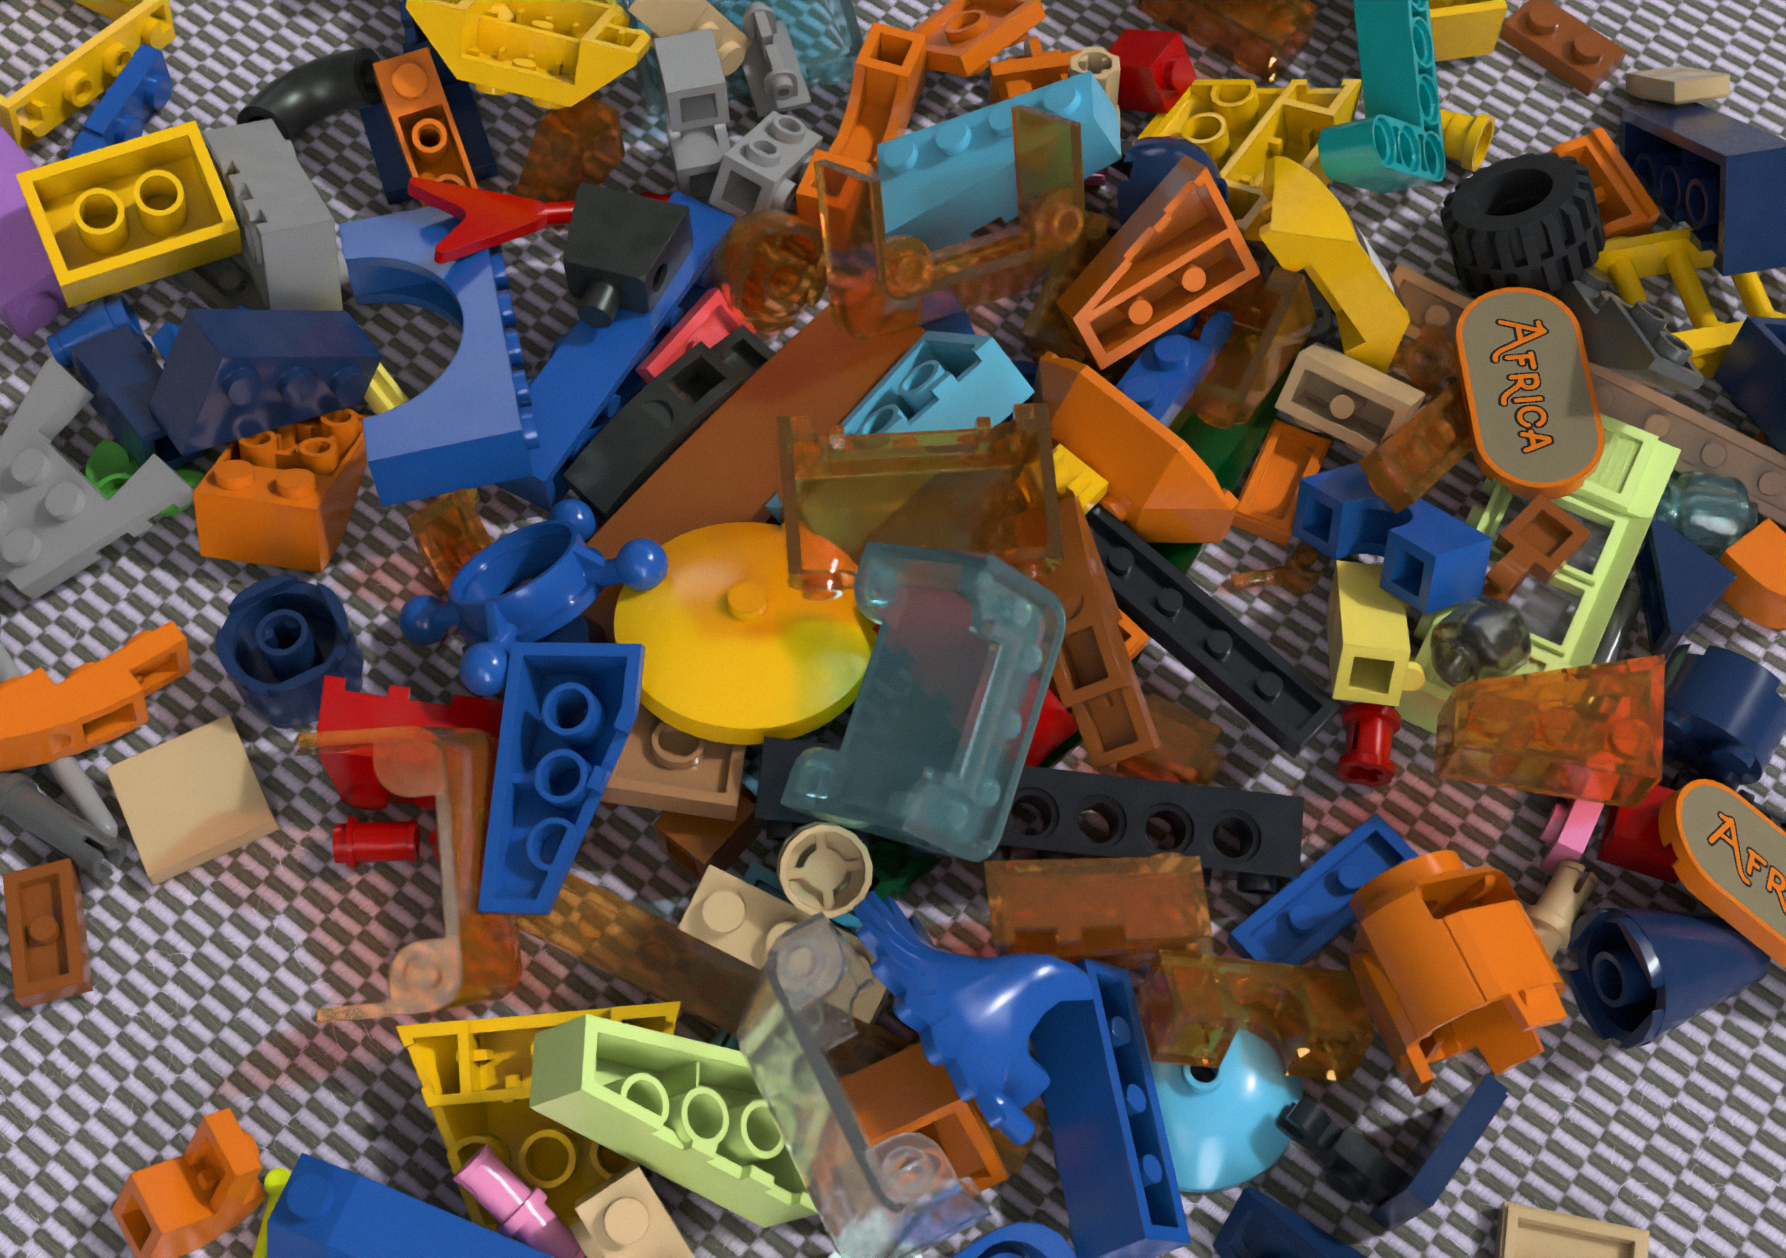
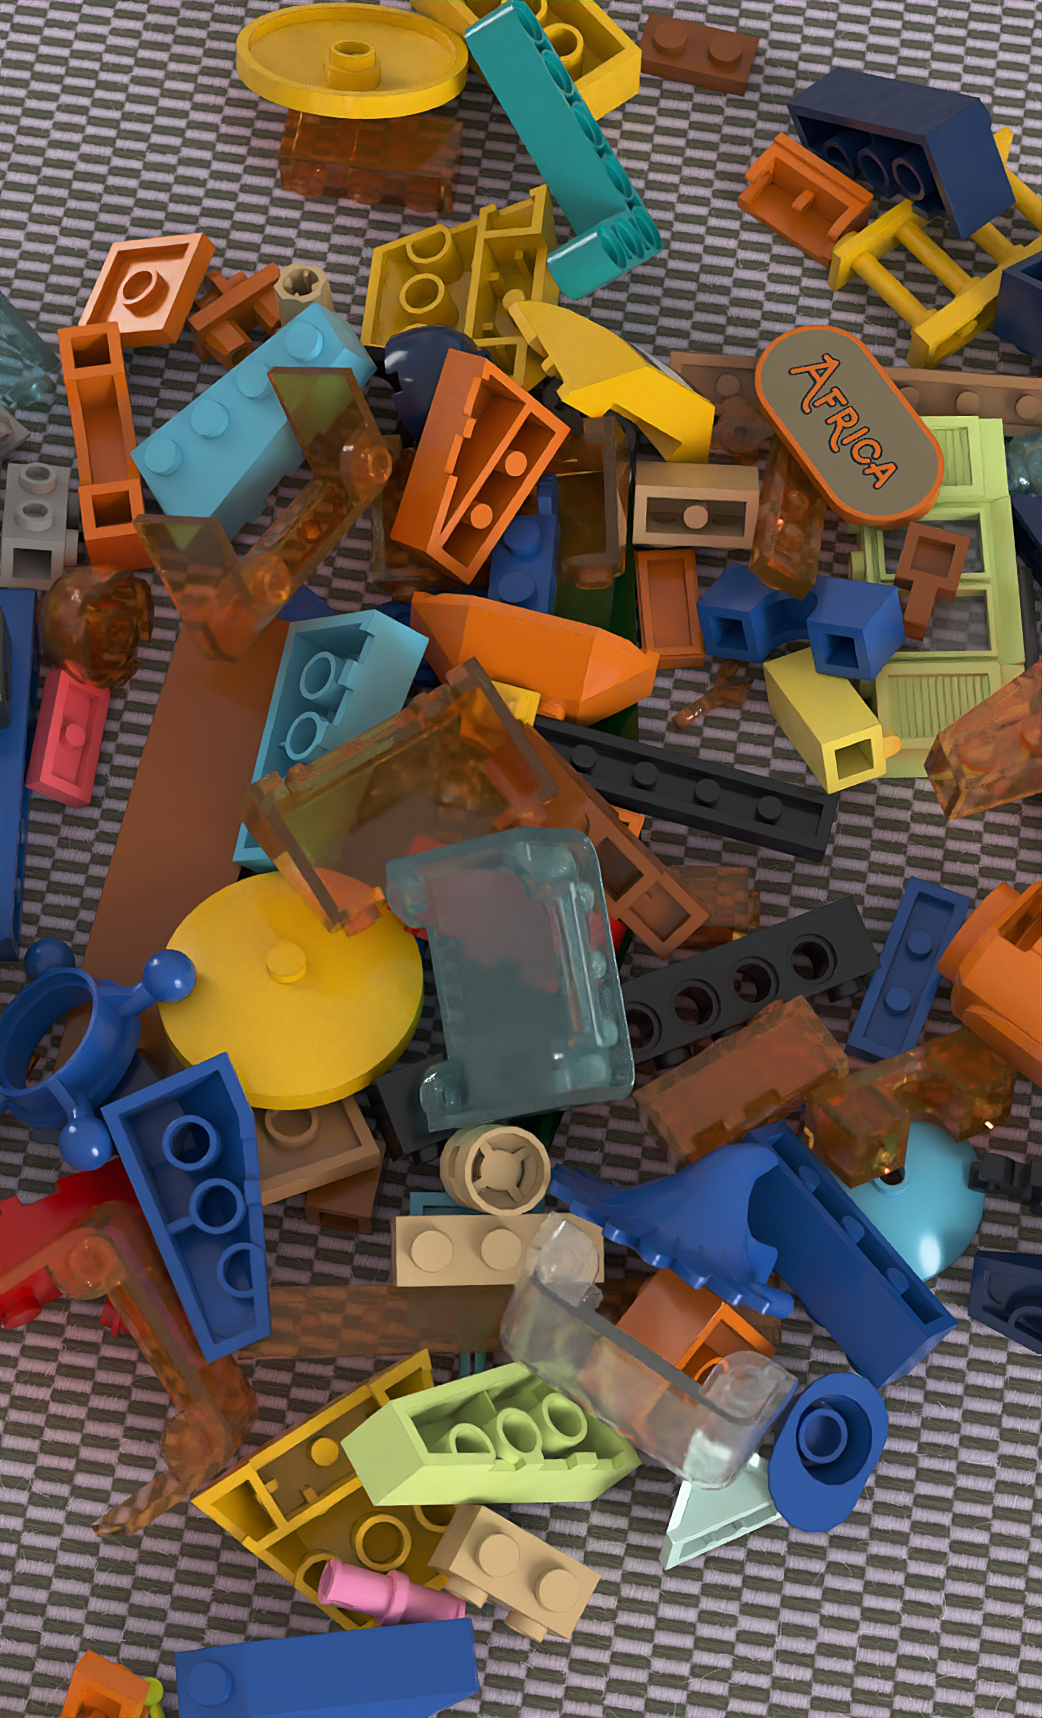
camera: 30 degrees left, 5 degrees up
red pin [333,816,420,870] -> none
pearl dark grey slope [563,325,776,521] -> none
red brick [1107,29,1197,114] -> none
red bush [1336,702,1401,787] -> none
clear smoke head [1430,595,1532,694] -> none
yellow piece [1440,109,1495,172] -> none
black tyre [1440,152,1605,297] -> none
dark grey slope [1552,266,1705,391] -> none
tan tile [1626,66,1730,105] -> none

